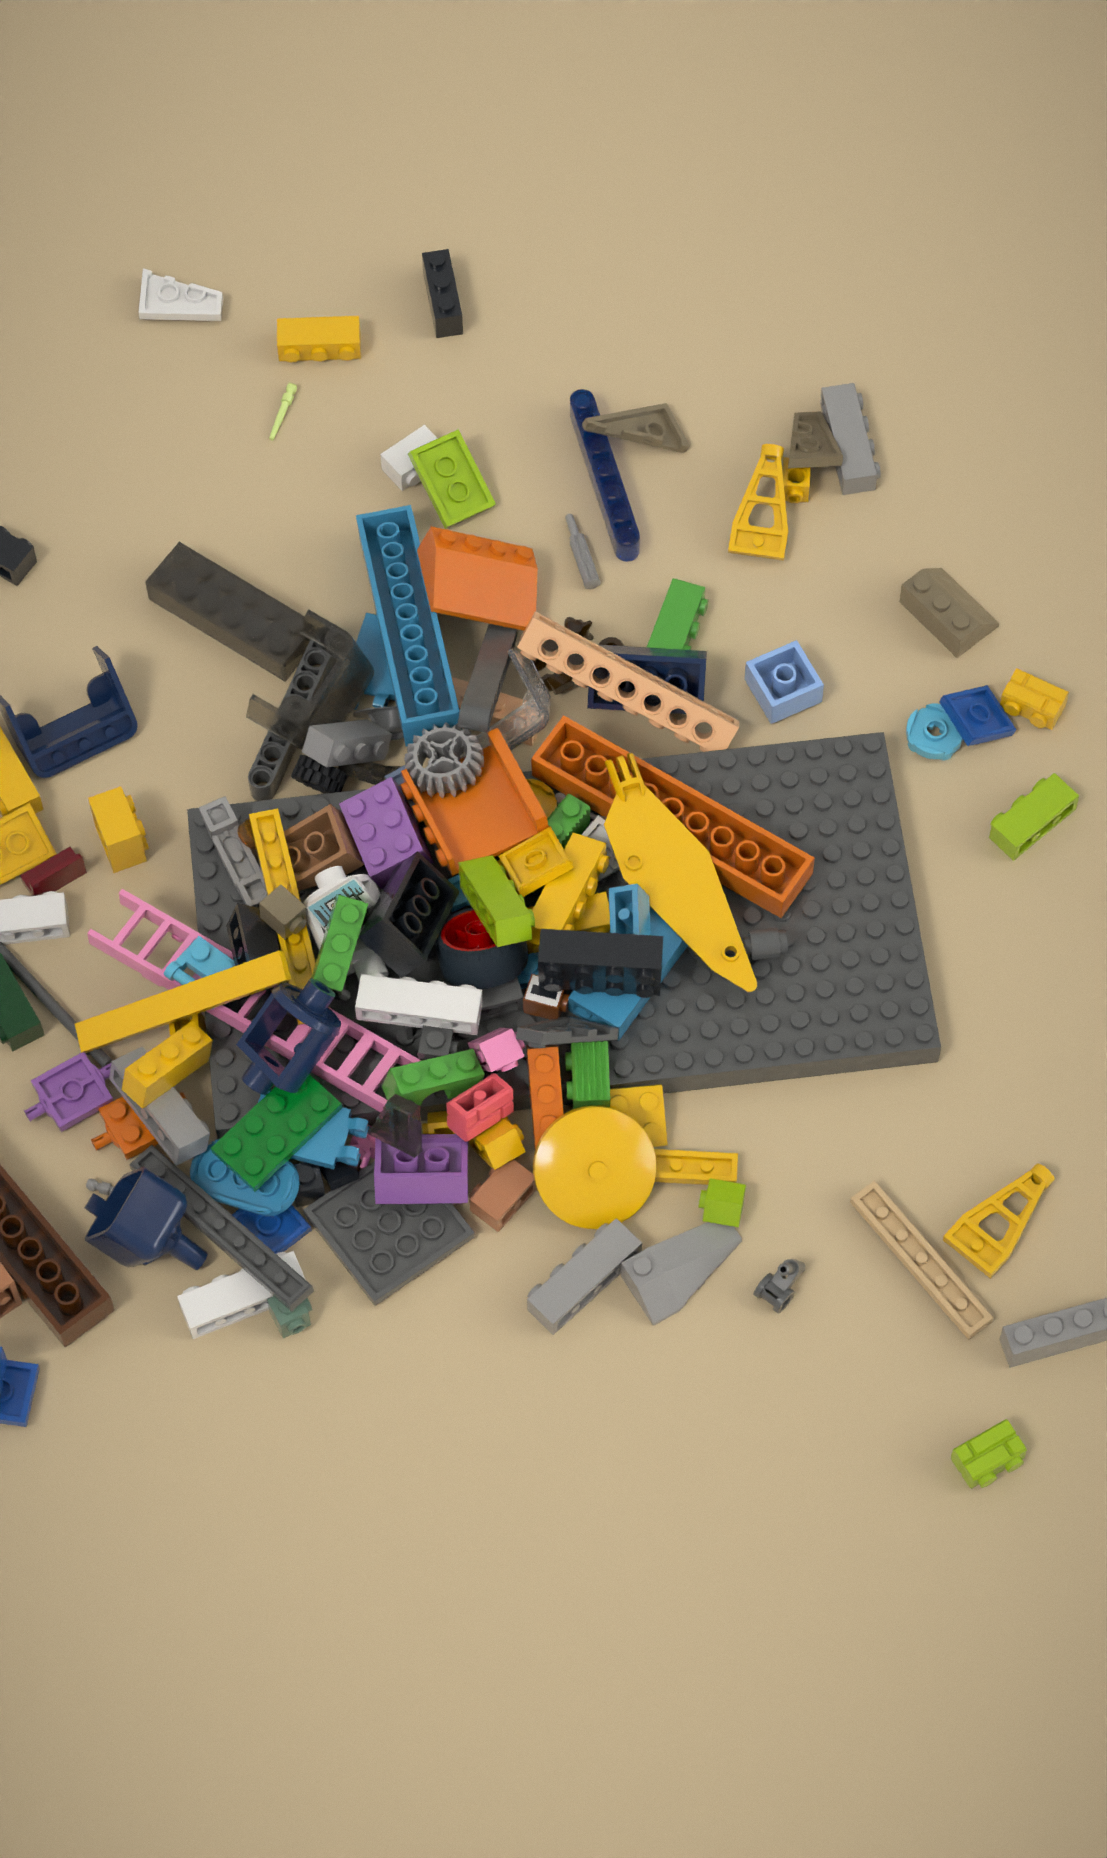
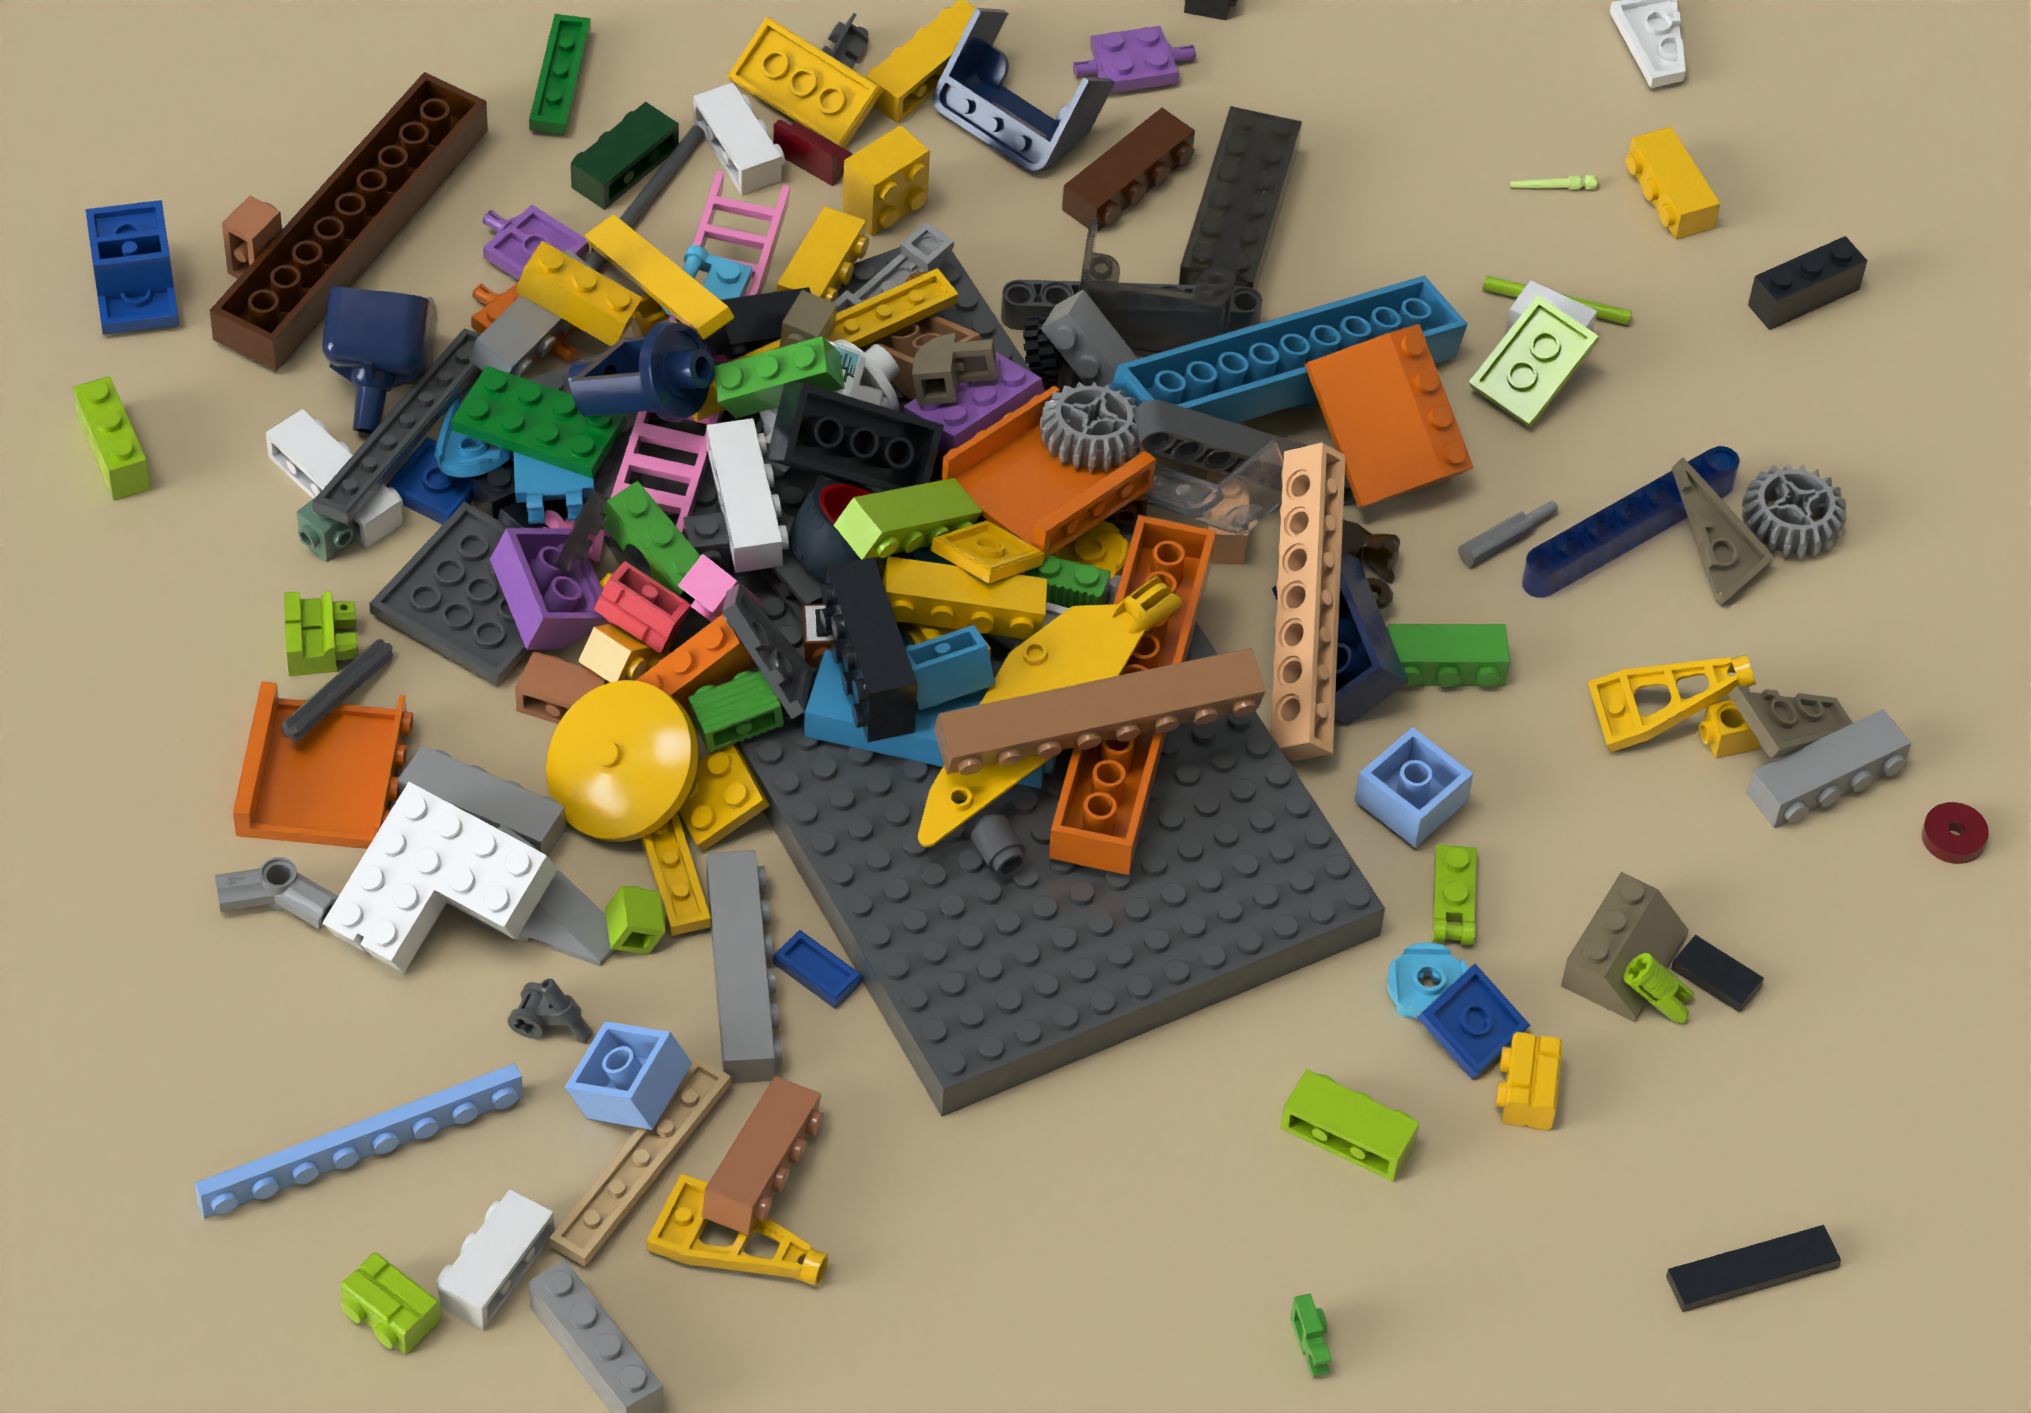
camera: 65 degrees right, 10 degrees down
none -> lime brick [73,376,151,501]
none -> light blue plate [195,1063,523,1219]
none -> light grey piece [215,857,339,929]
none -> orange panel [233,681,413,849]
none -> dark grey axle [282,639,393,742]
none -> lime hips [284,591,358,676]
none -> white piece [322,782,558,973]
none -> white brick [436,1189,554,1330]
none -> light blue brick [565,1021,692,1130]
none -> nougat brick [702,1076,824,1235]
none -> light grey brick [707,850,782,1083]
none -> blue tile [773,930,863,1009]
none -> yellow brick [777,206,869,302]
none -> dark tan brick [912,333,999,405]
none -> medium nougat brick [934,648,1266,775]
none -> reddish brown brick [1062,108,1195,233]
none -> medium lavender plate [1073,26,1196,93]
none -> lime plate [1432,844,1477,946]
none -> lime bar [1483,275,1632,325]
none -> lime hinge [1623,953,1694,1024]
none -> black tile [1671,934,1764,1012]
none -> light grey gear [1741,463,1847,560]
none -> dark red piece [1921,802,1989,864]

